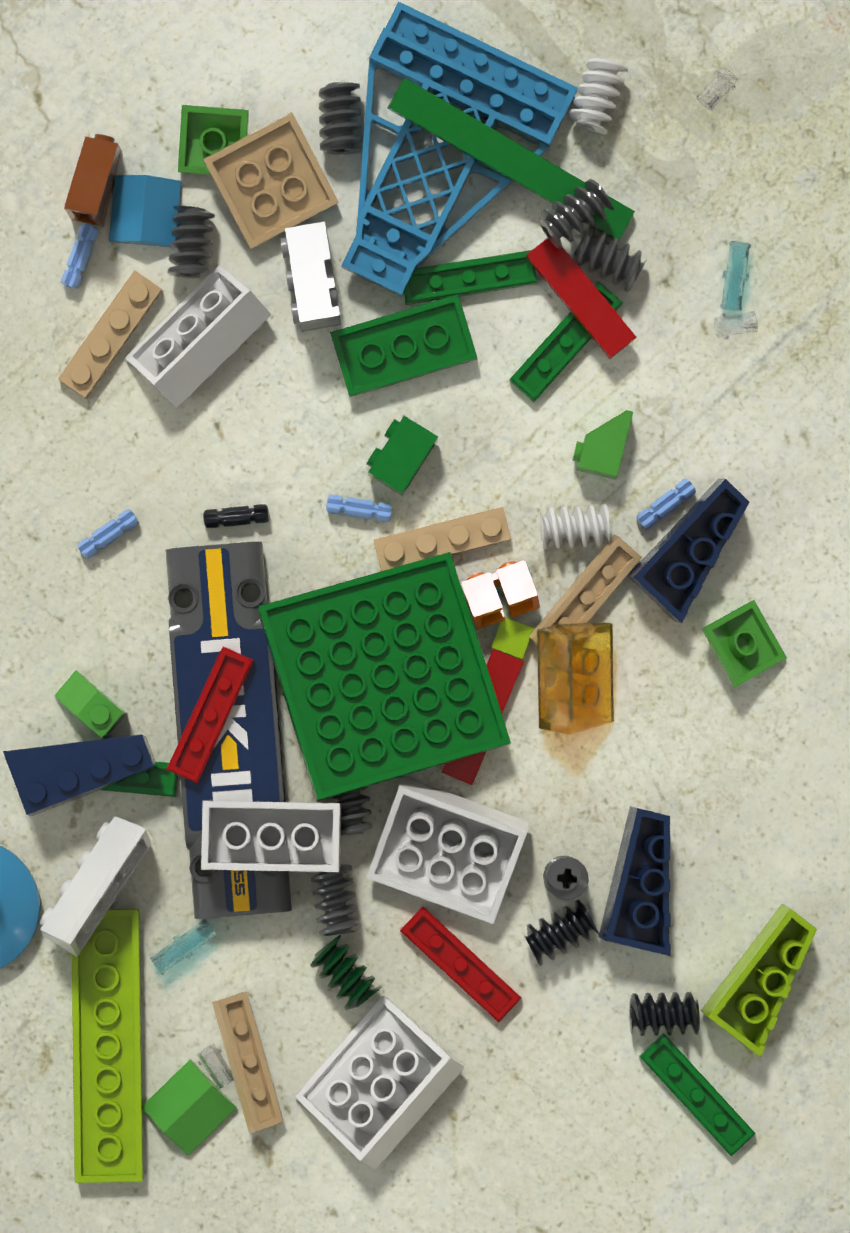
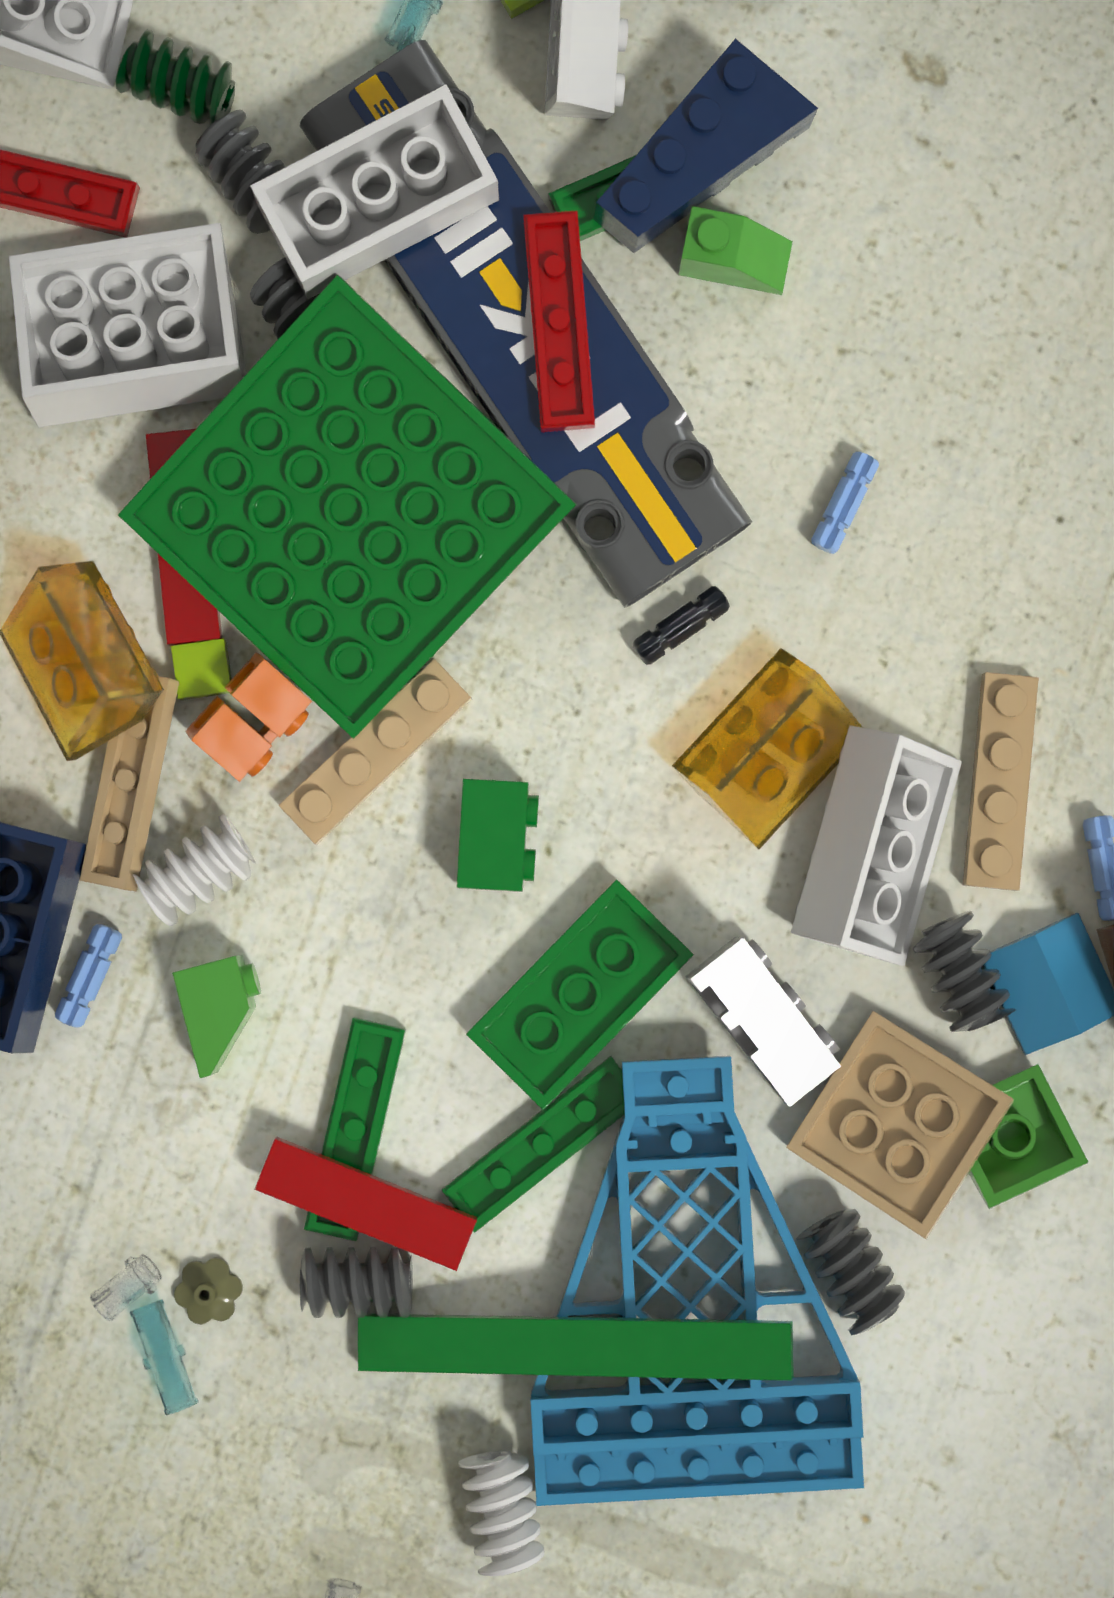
camera: 155 degrees right, 0 degrees up
light blue axle [326,494,392,522] -> none
dark grey piece [539,179,614,250] -> none
none -> olive plant [174,1257,243,1325]
none -> clear yellow slope [672,648,863,849]

